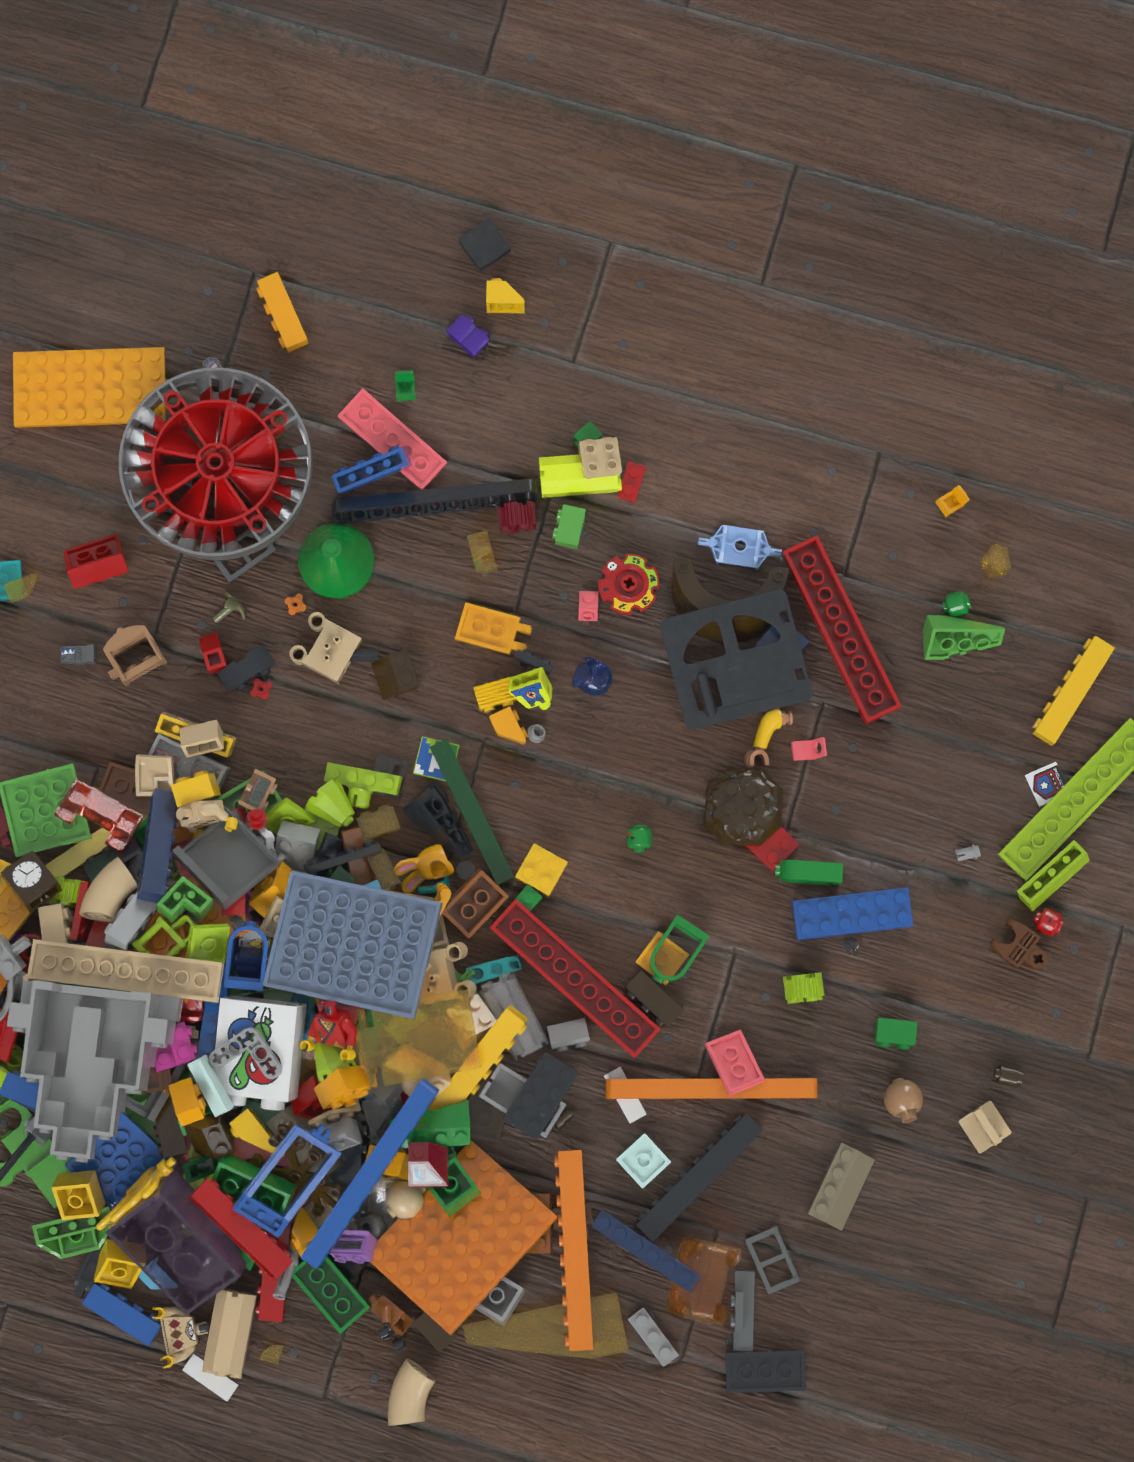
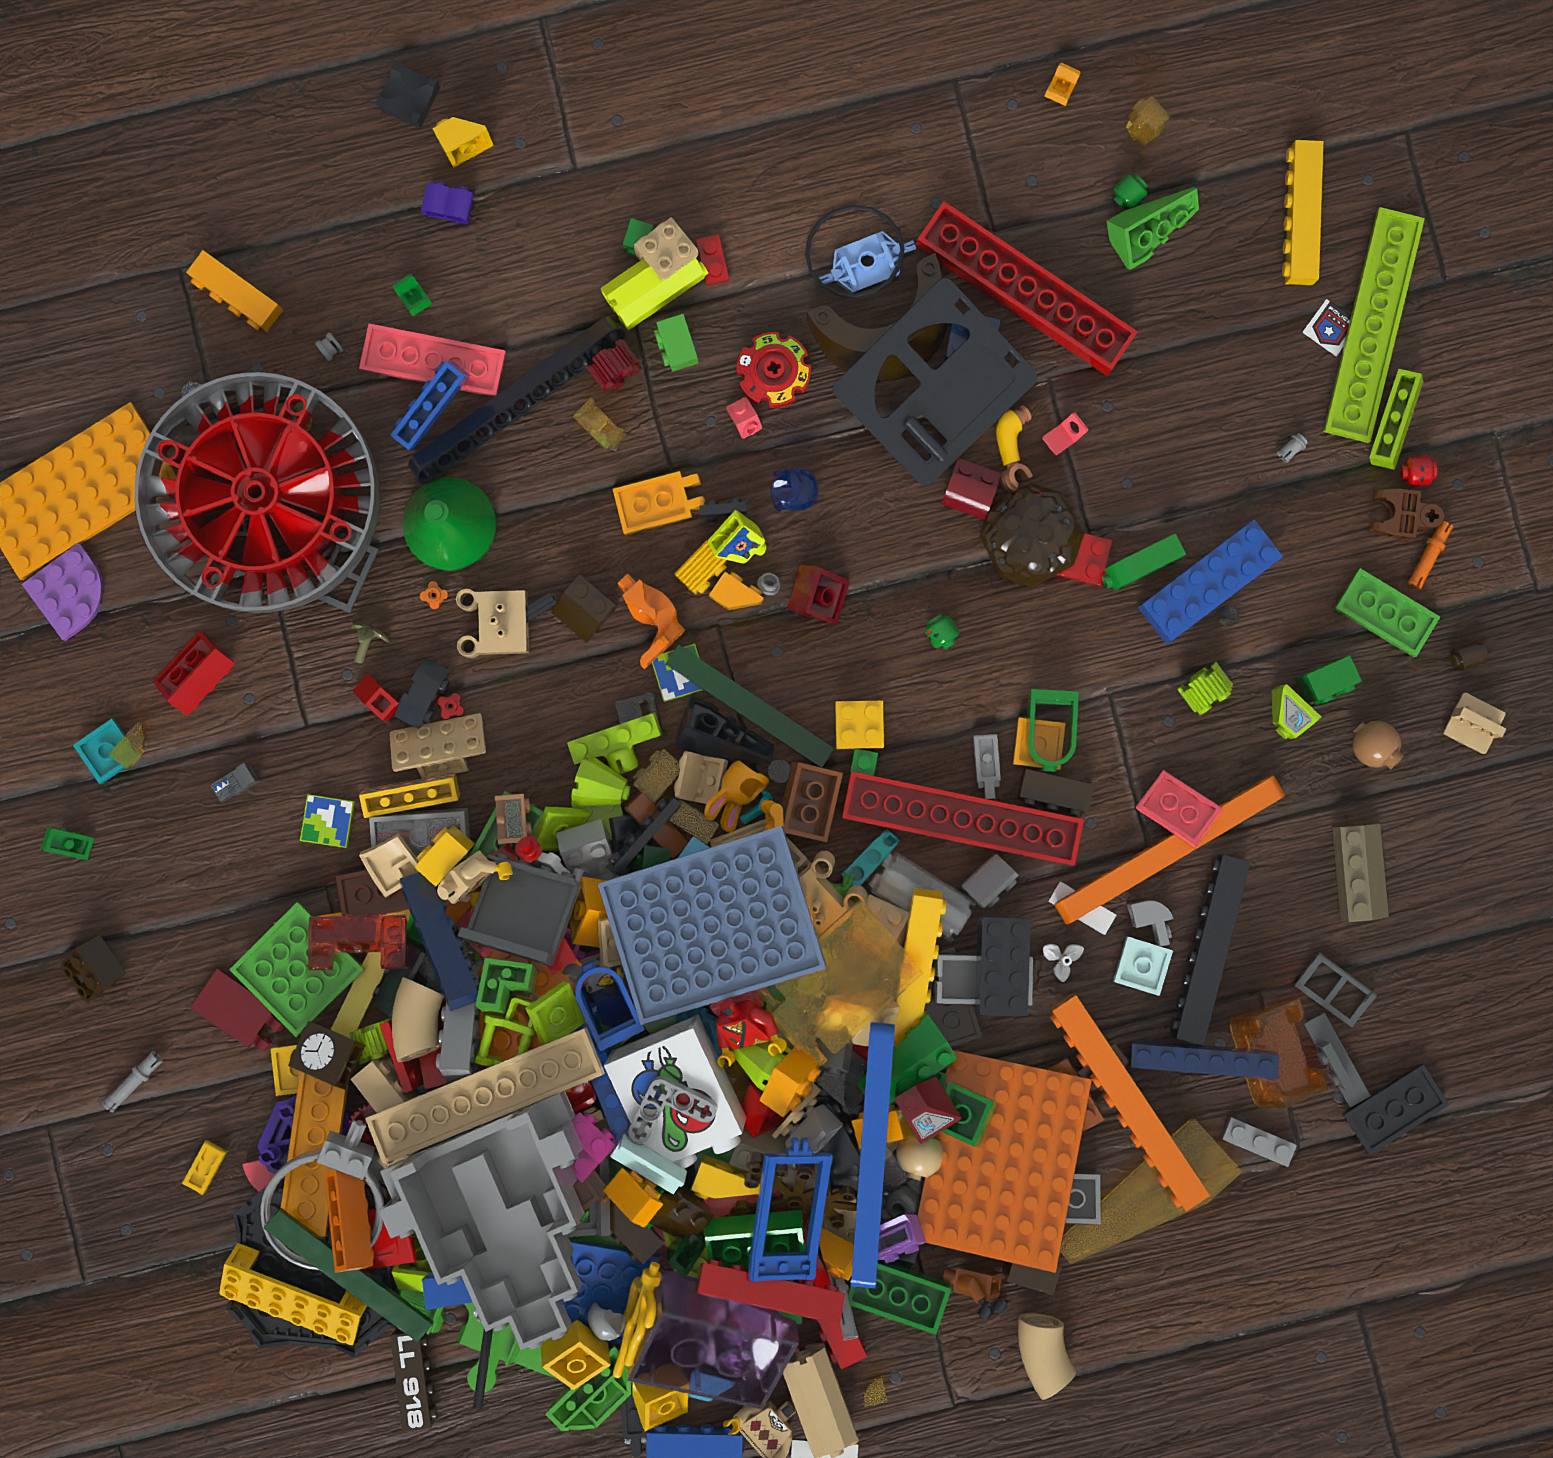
camera: 30 degrees left, 5 degrees up
medium nougat animal [103,625,167,686] -> none
tan brick [180,720,224,758] -> none
none -> medium lavender plate [22,543,104,641]
none -> tile [300,794,355,848]
none -> light grey wheel [315,332,344,362]
none -> tan bracket [390,713,486,778]
none -> light grey piece [588,1302,626,1341]
none -> orange hips [618,574,685,669]
none -> tan bracket [674,751,728,804]
none -> dark red slope [787,564,850,625]
none -> black piece [805,205,905,298]
none -> dark red brick [941,458,1002,520]
none -> light grey hinge [973,734,1001,800]
none -> white plant [1043,944,1084,982]
none -> light grey brick [1127,900,1173,946]
none -> lime slope [1272,684,1321,739]
none -> bright green plate [1334,568,1440,657]
none -> orange pin [1407,521,1454,589]

